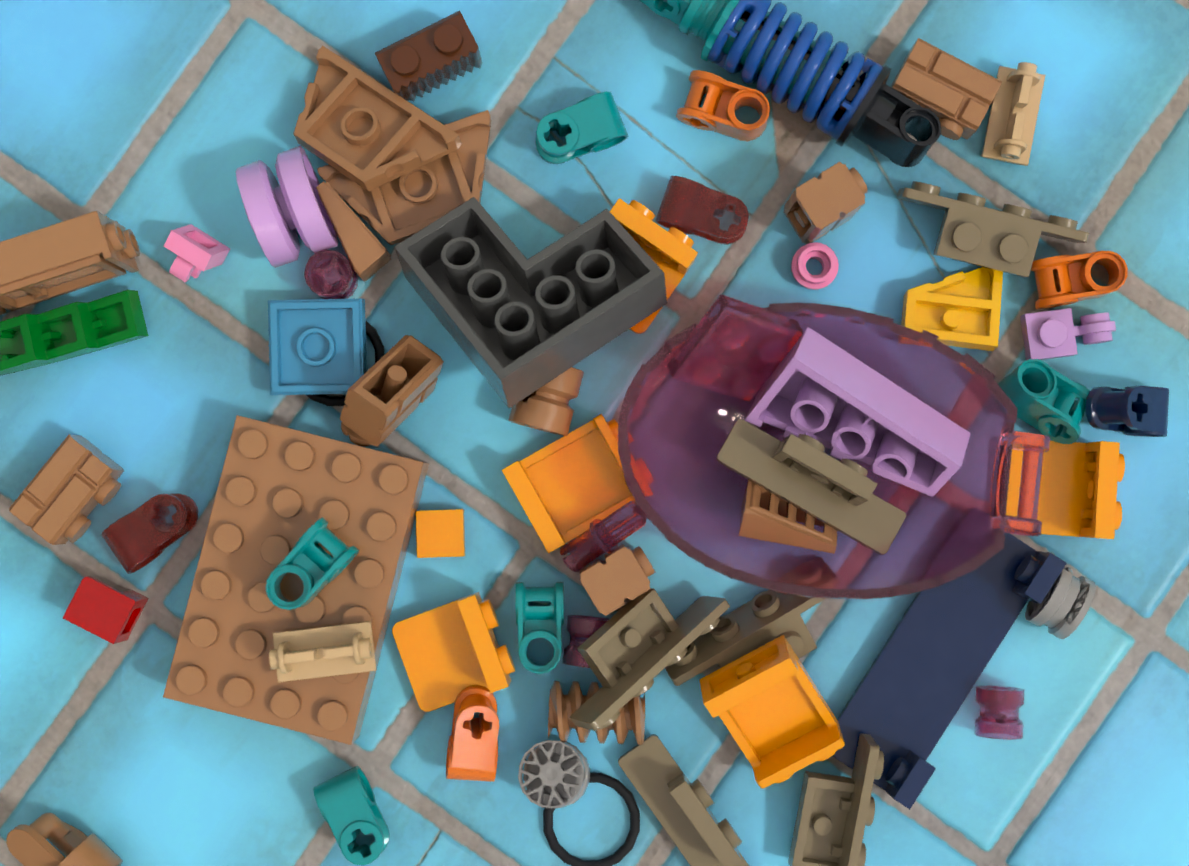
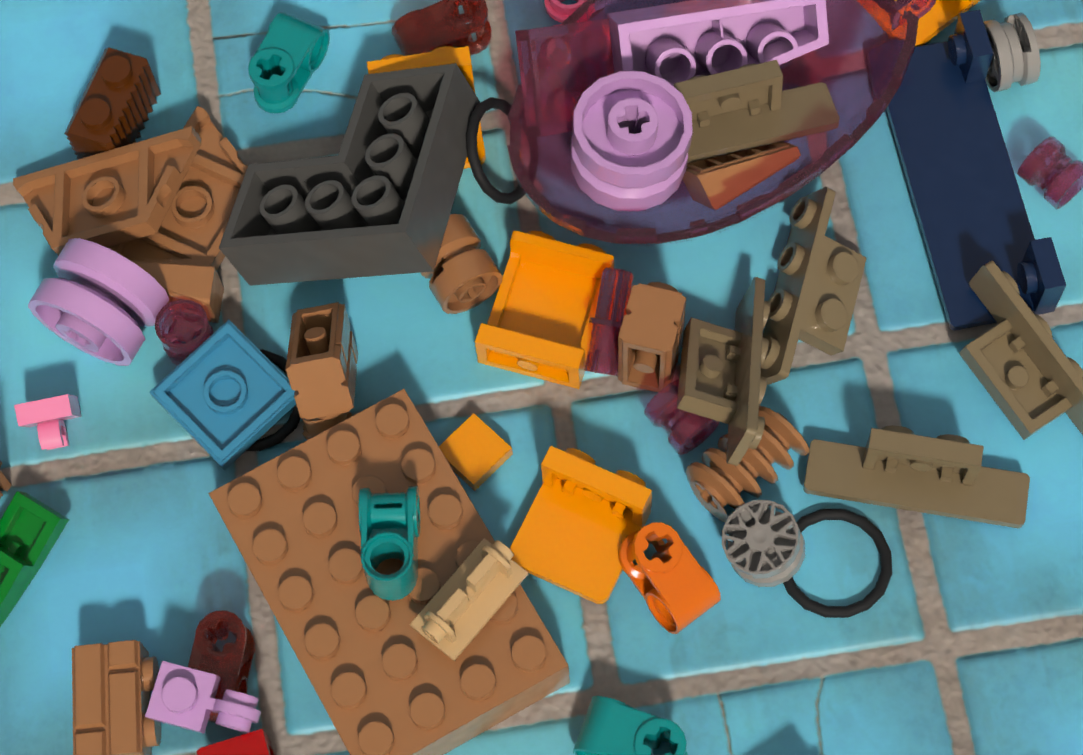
camera: 35 degrees left, 20 degrees down
teal piece [515,582,564,674] -> none
light orange panel [699,635,845,789] -> none
none -> lavender plate [145,661,261,734]
none -> black piece [466,97,534,204]
none -> lavender wheel [571,71,693,211]

